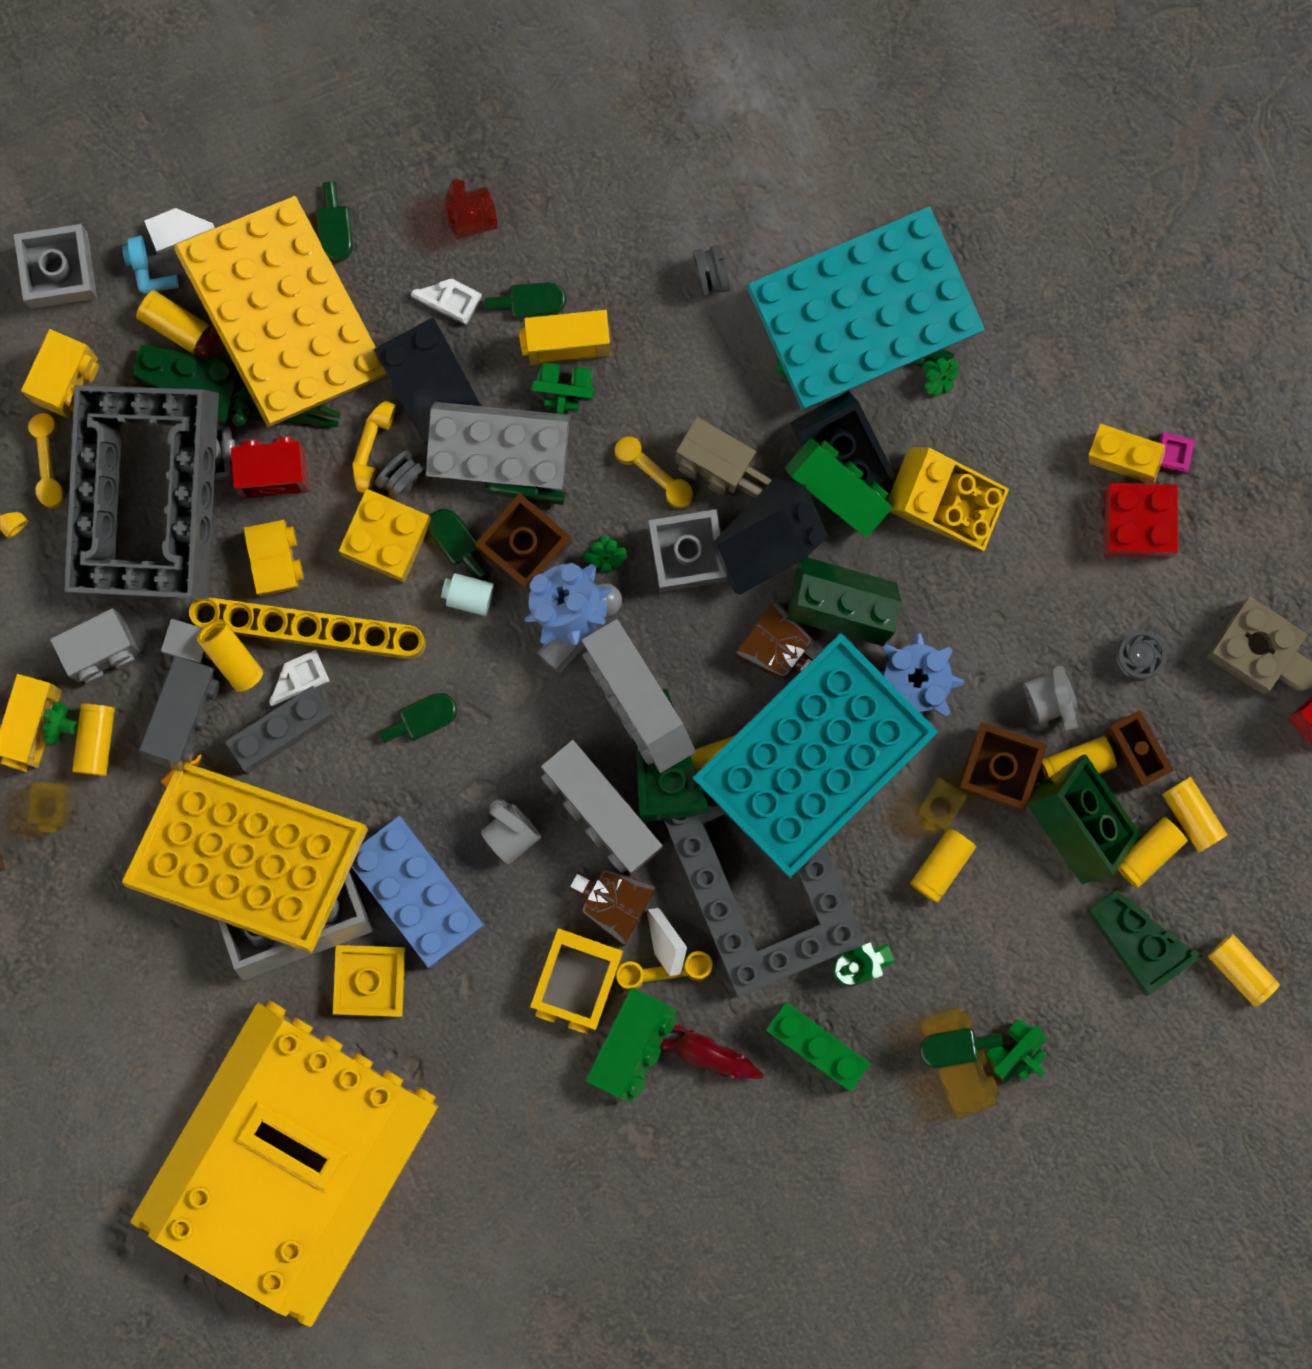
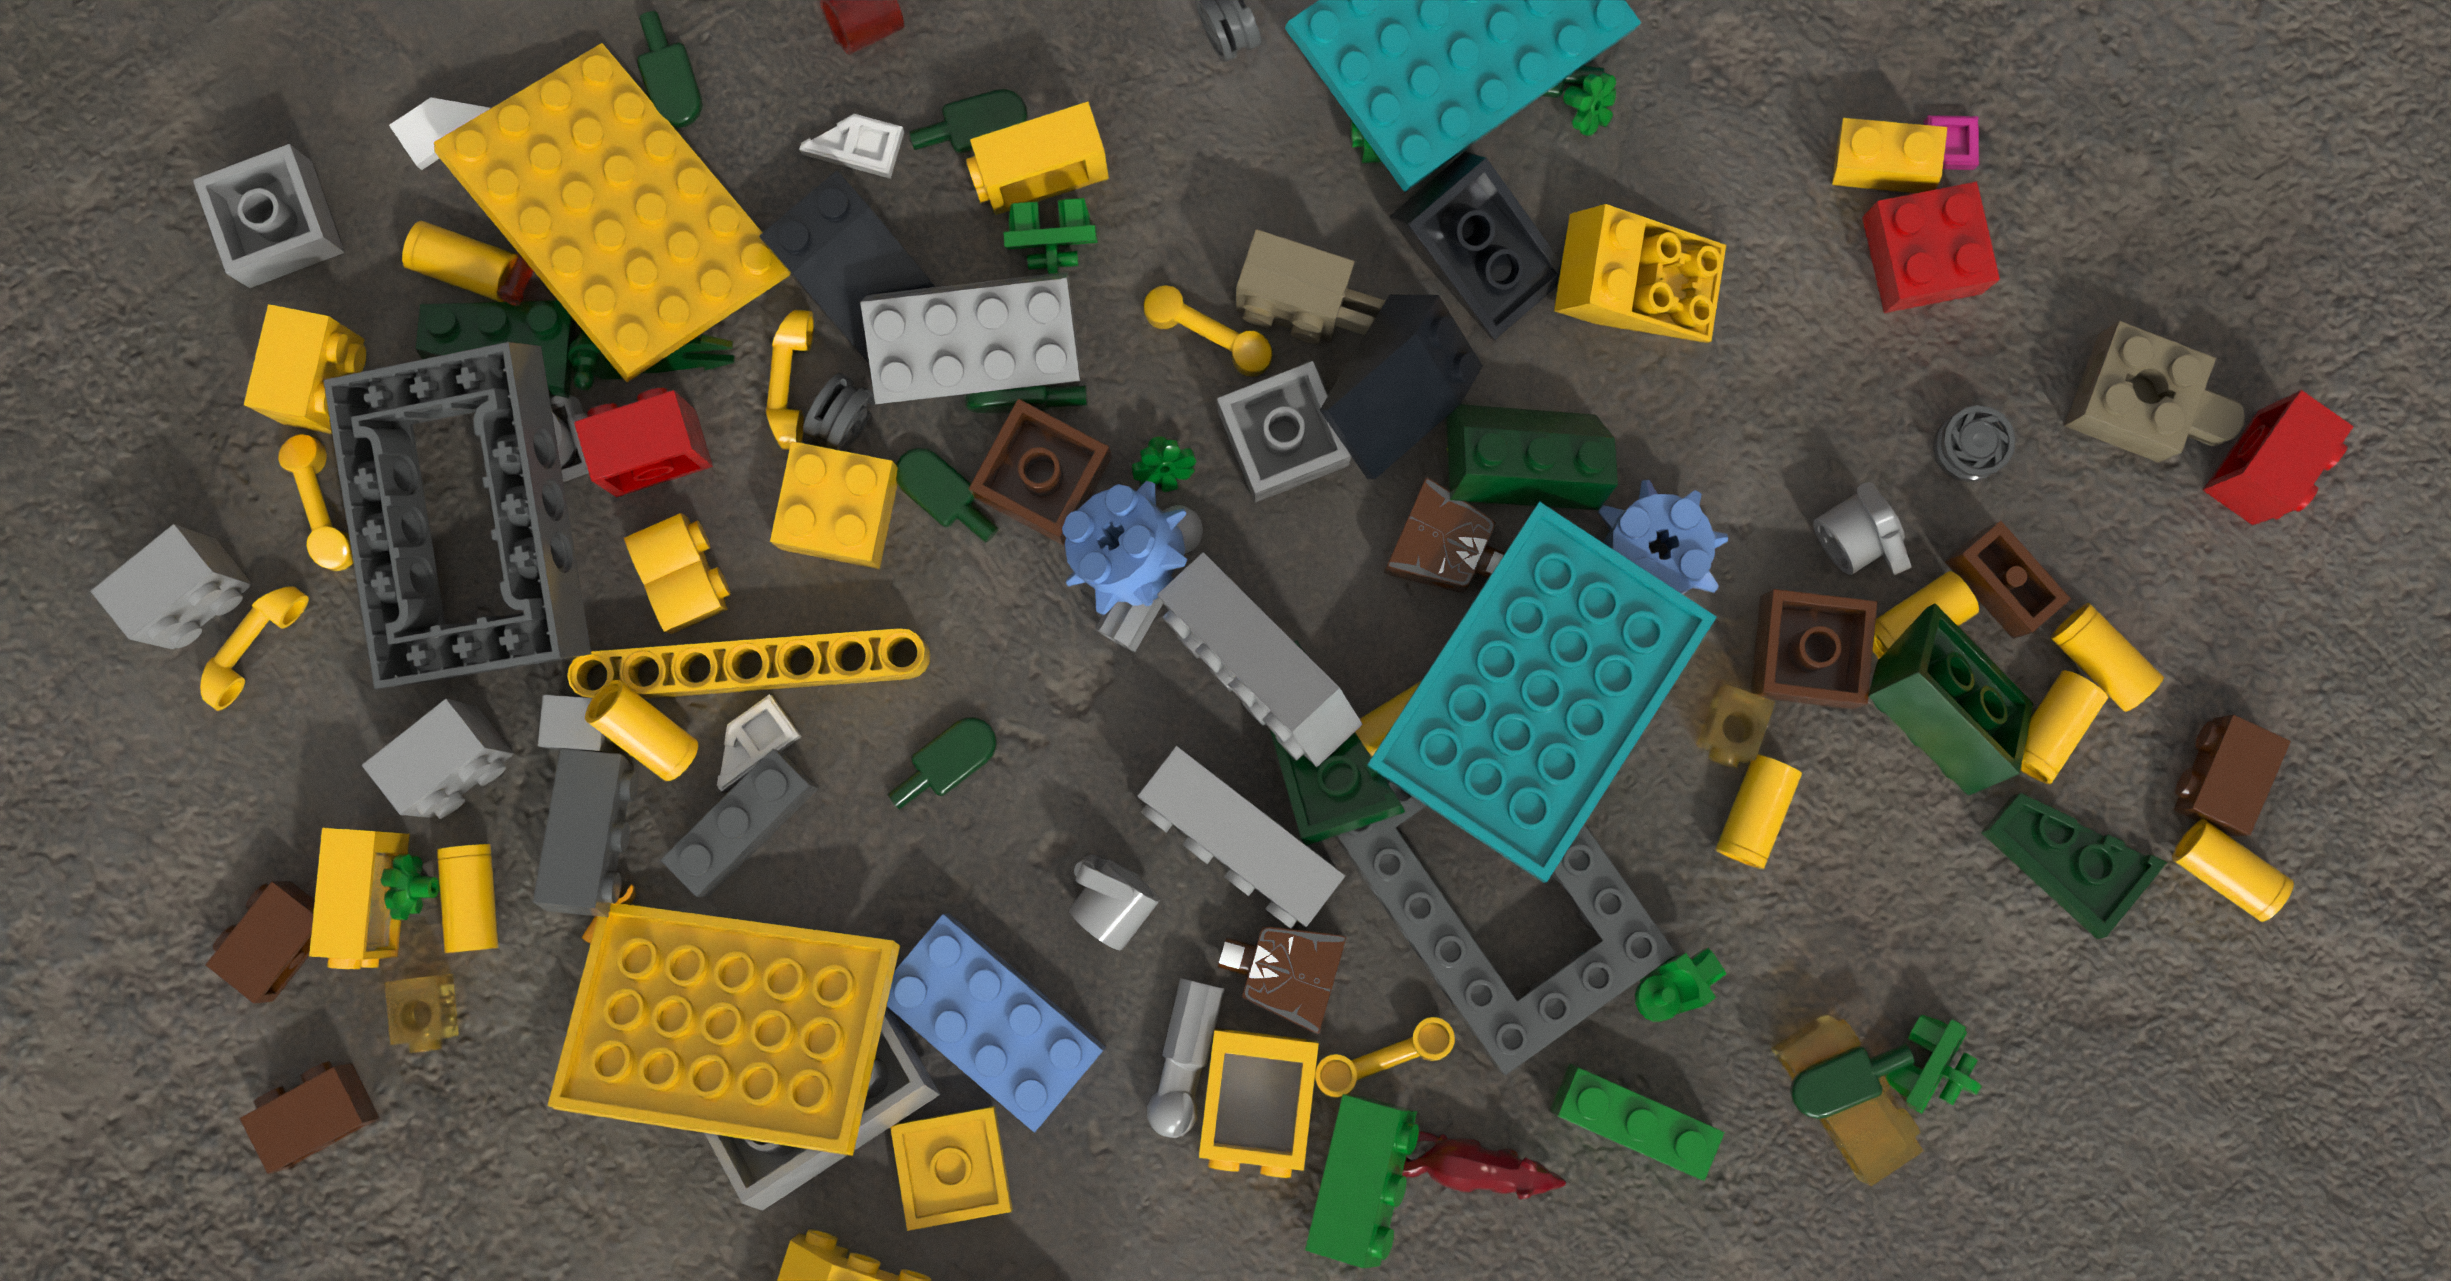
camera: 10 degrees left, 0 degrees up
medium azure plate [122,236,179,294] -> none
light aqua brick [441,573,494,616] -> none
white tile [647,908,687,976] -> none
green brick [784,437,893,538] -> none
none -> light grey piece [1147,978,1224,1138]
none -> reddish brown brick [2174,714,2291,836]

